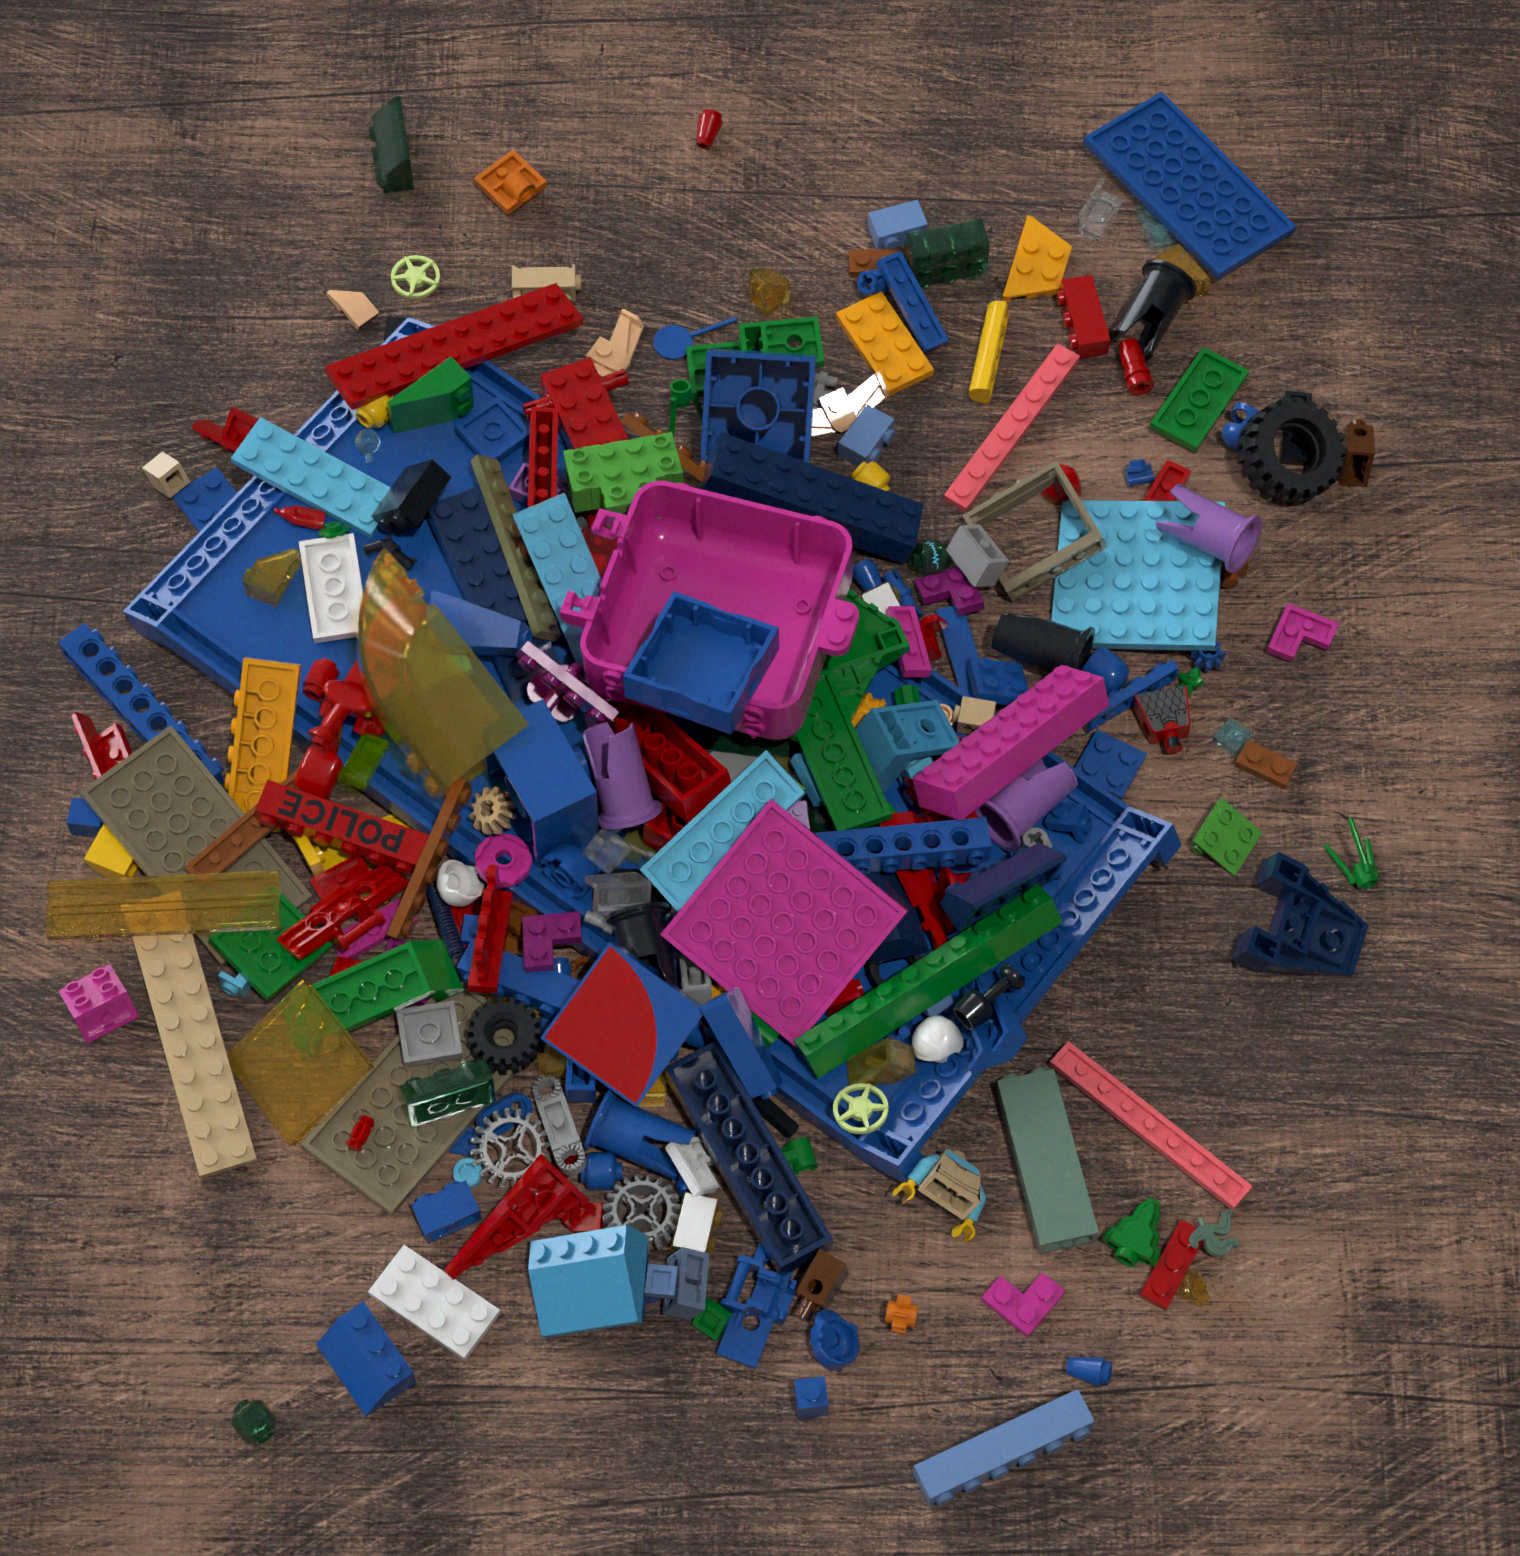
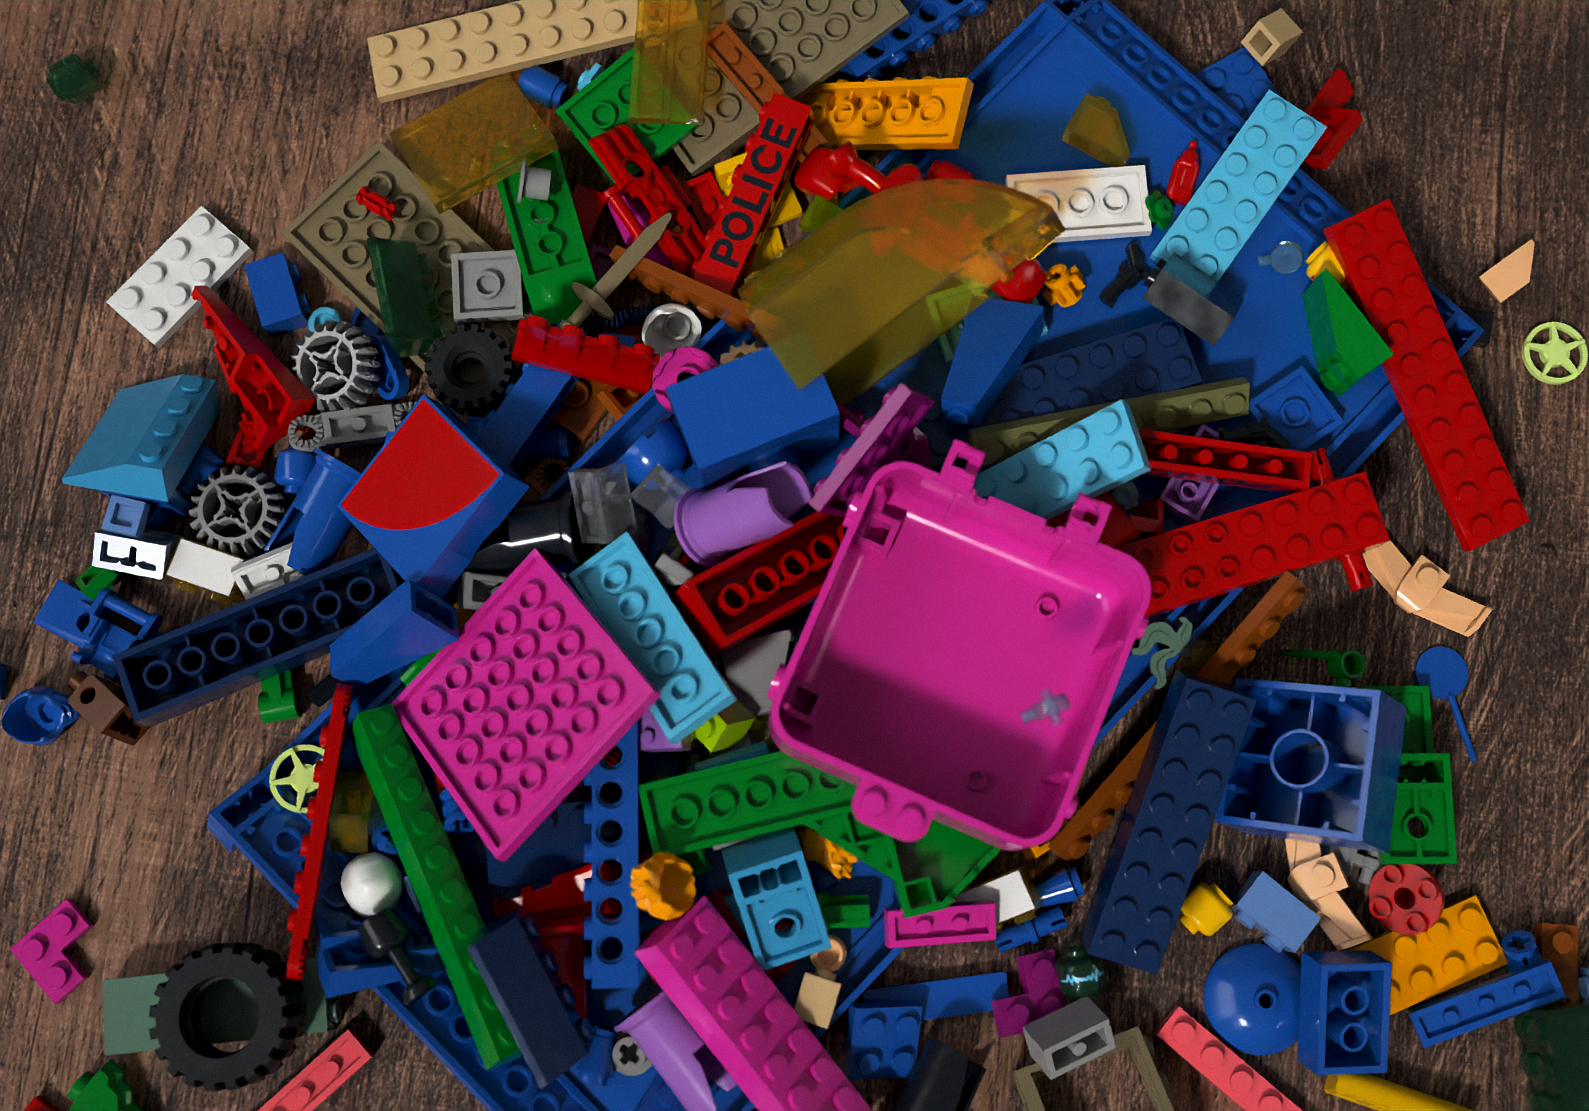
camera: 95 degrees right, 15 degrees up
blue slope [316,1301,417,1417] -> none
tan window [512,264,581,301] -> none
magenta plate [522,911,582,973] -> none
bright green piece [563,432,684,529] -> none
blue tile [623,591,780,734] -> none
clear yellow slope [749,268,791,317] -> none
orange gear [885,1294,918,1334] -> none
torso [893,1149,986,1242] -> none
red bracket [919,615,949,662] -> none
none -> black tyre [149,942,307,1092]
none -> red plate [287,683,353,980]
none -> blue bush [439,789,475,835]
none -> light grey piece [517,158,551,204]
none -> blue brick [518,65,570,109]
none -> dark tan sword [559,213,672,329]
none -> light orange hair [630,851,696,920]
none -> light grey tile [655,554,694,587]
none -> clear light blue piece [1020,688,1071,726]
none -> blue dish [1203,944,1301,1055]
none -> black piece [1217,417,1291,449]
none -> blue brick [1298,950,1392,1075]
none -> red plate [1369,864,1444,935]

